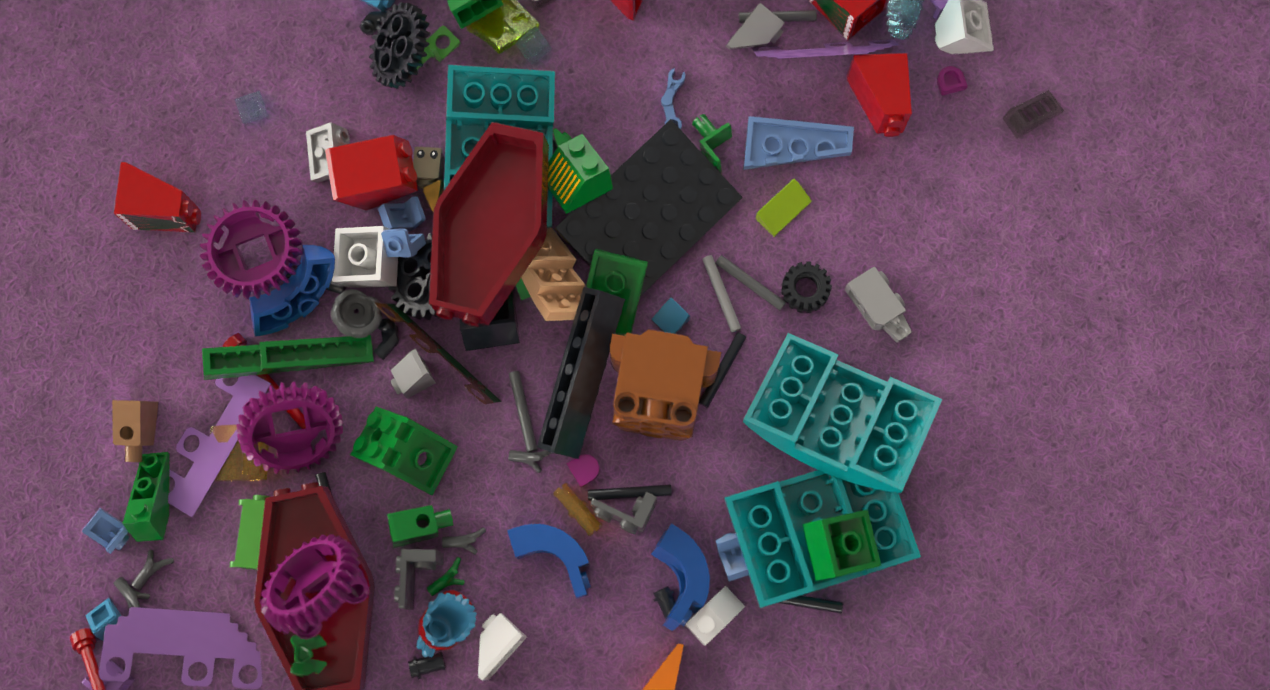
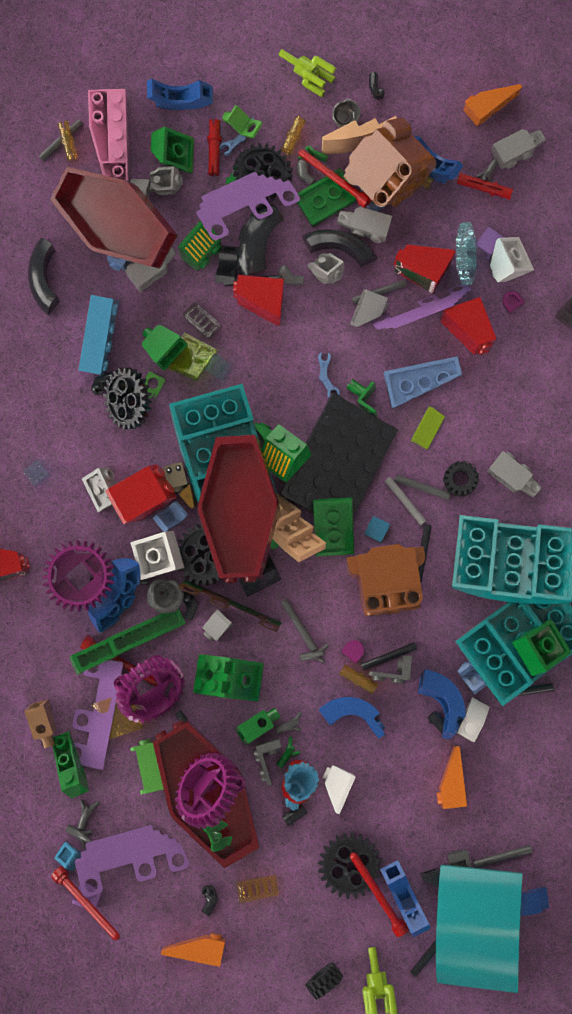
camera: 20 degrees left, 5 degrees up
medium blue bracket [82,508,130,554] -> none
medium blue bracket [381,229,426,258] -> none
black brick [537,287,625,459] -> none

